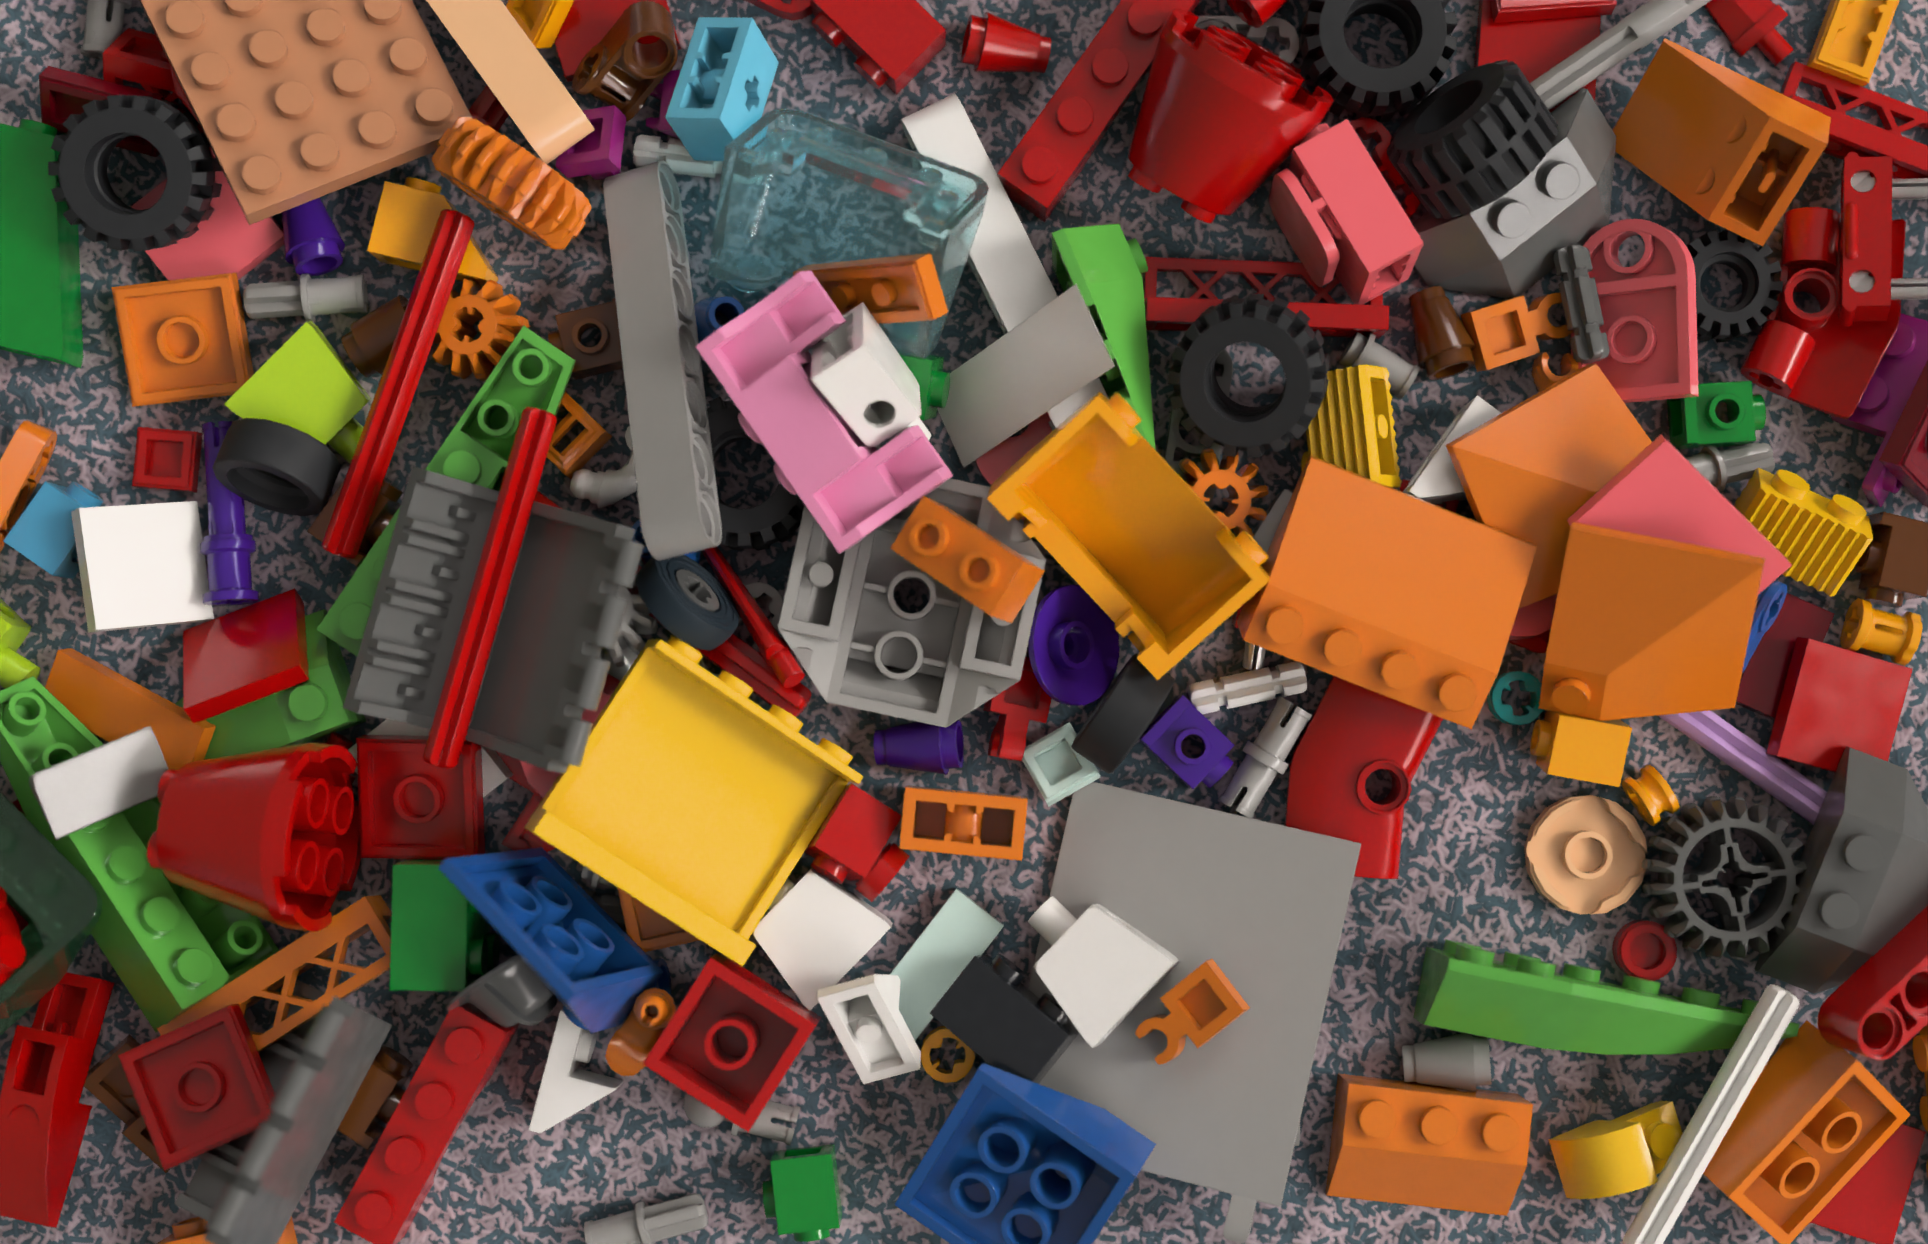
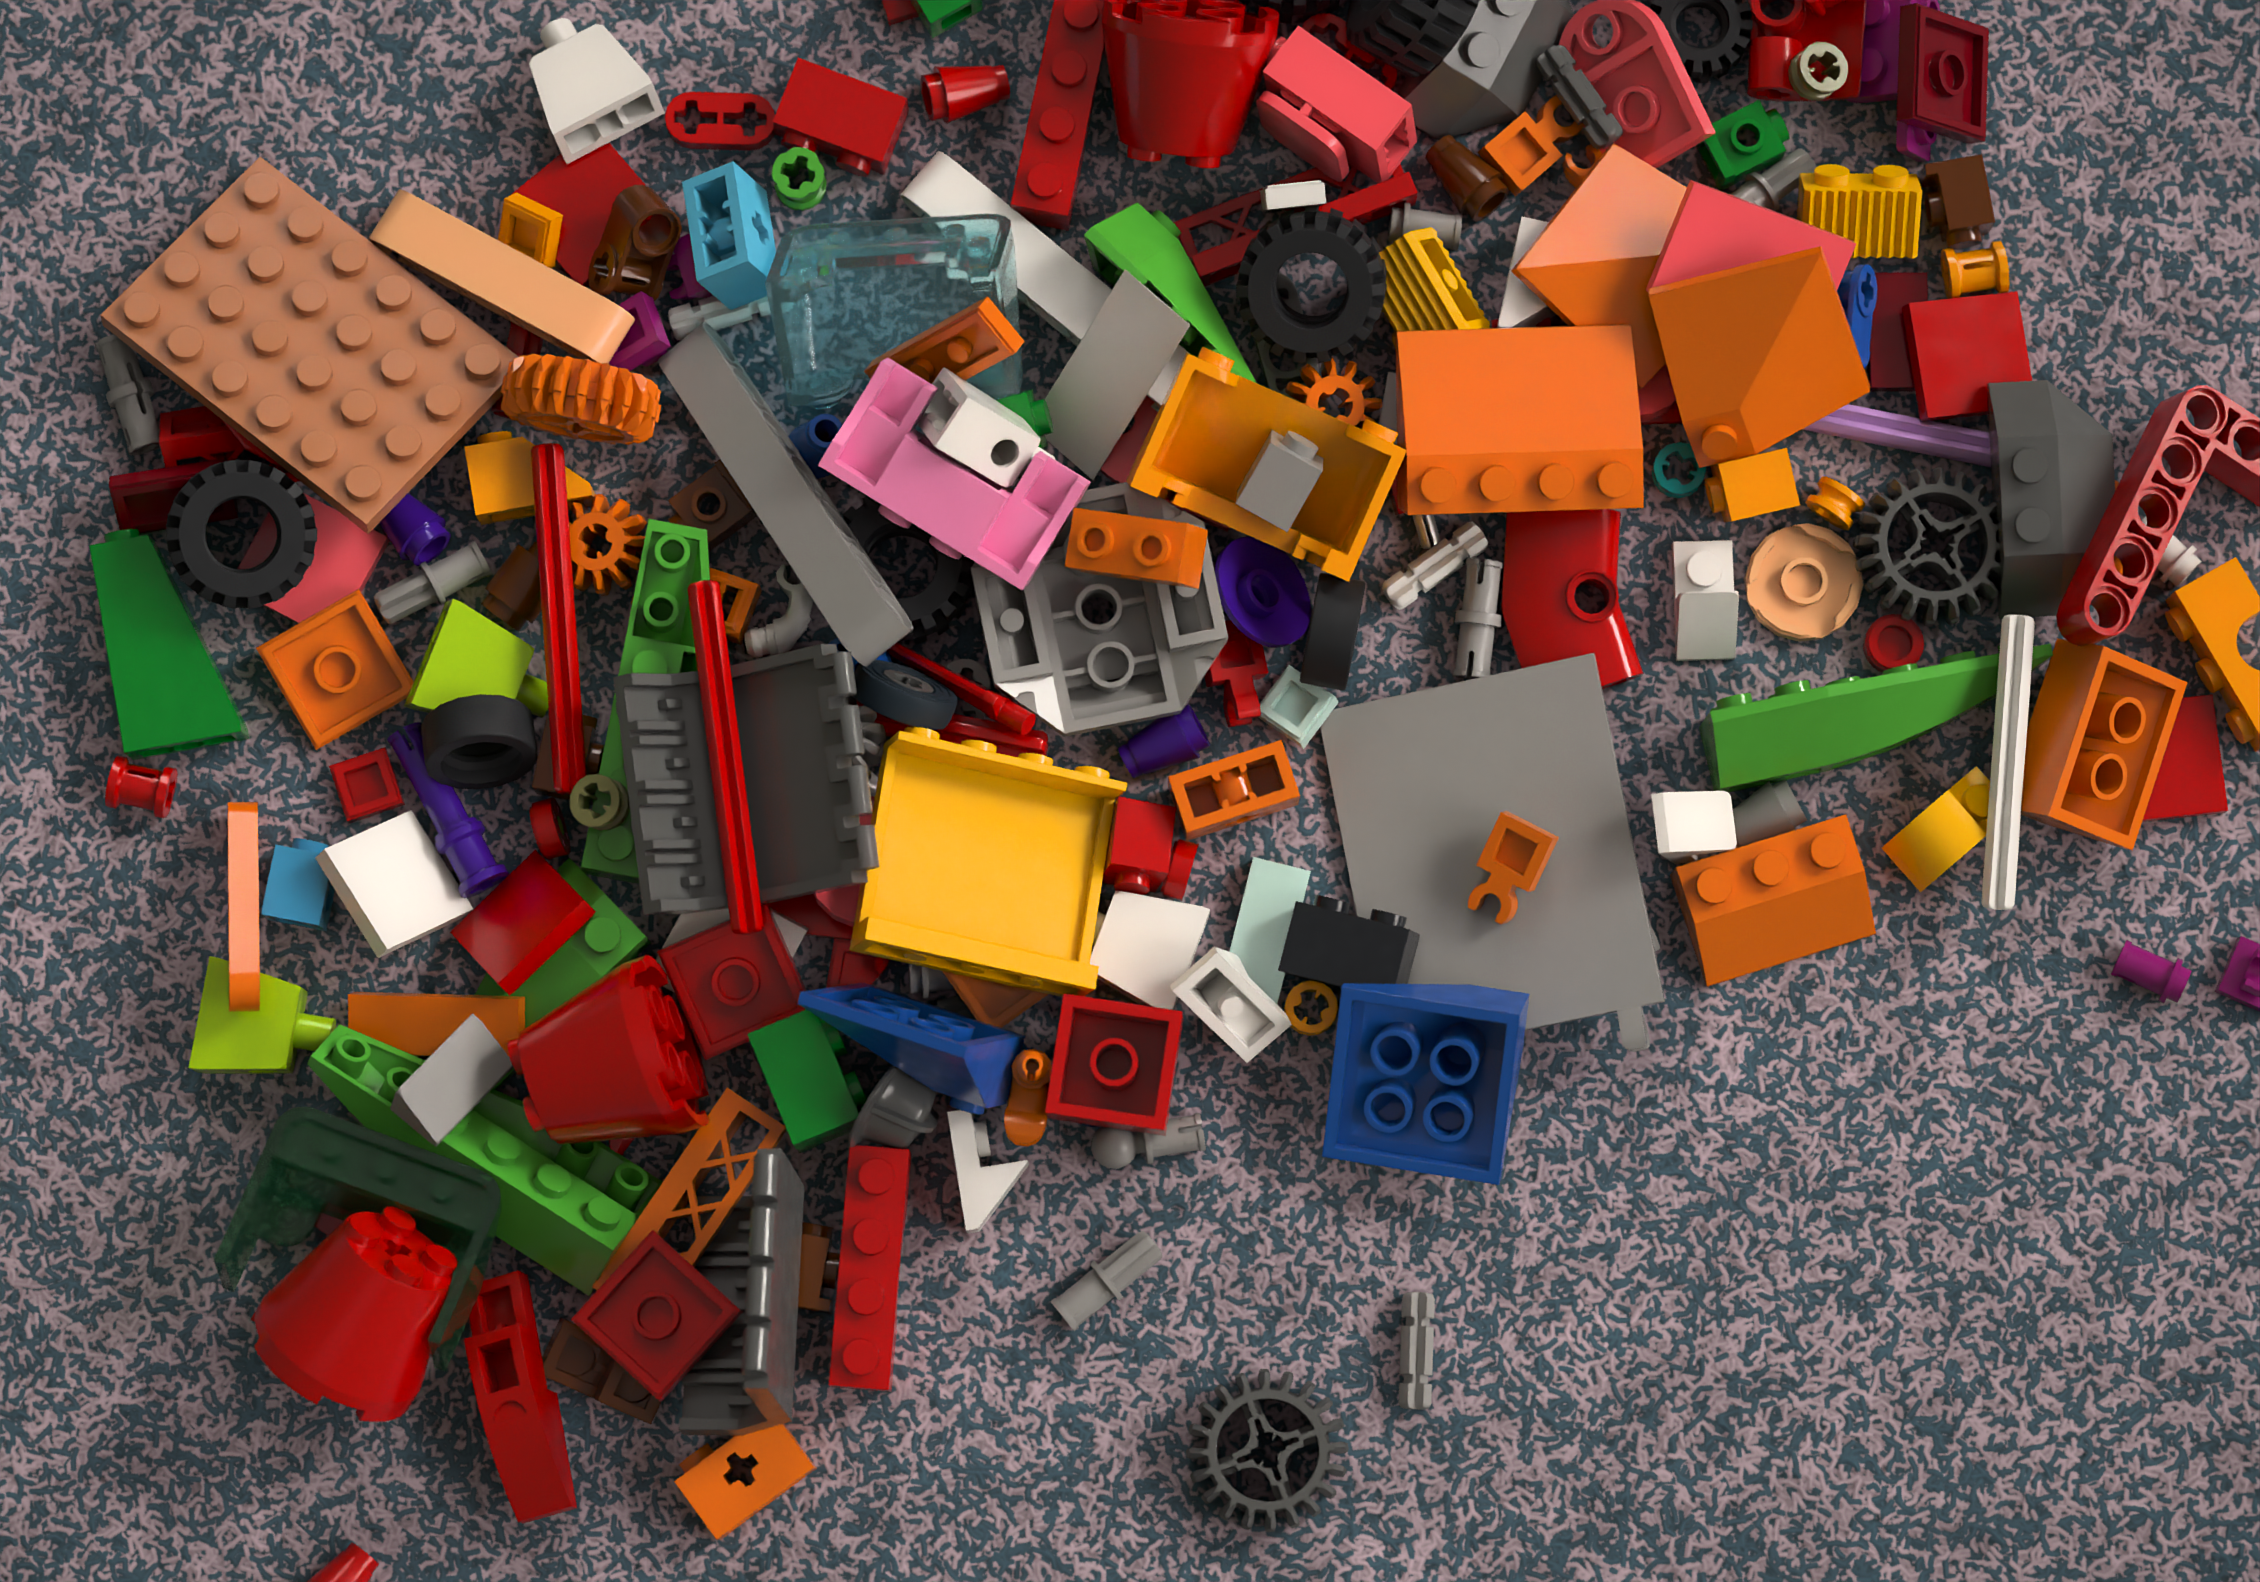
camera: 25 degrees left, 5 degrees down
green brick [763,1144,842,1242] -> none
white torso [1028,896,1180,1048] -> none
dark purple brick [1139,695,1235,789] -> none
none -> red tile [529,797,571,860]
none -> olive bush [570,774,630,831]
none -> bright green bush [772,147,827,211]
none -> light grey brick [1235,430,1324,532]
none -> white tile [1260,180,1326,211]
none -> white slope [1651,791,1737,864]
none -> white slope [1672,540,1739,661]
none -> olive bush [1788,42,1848,101]

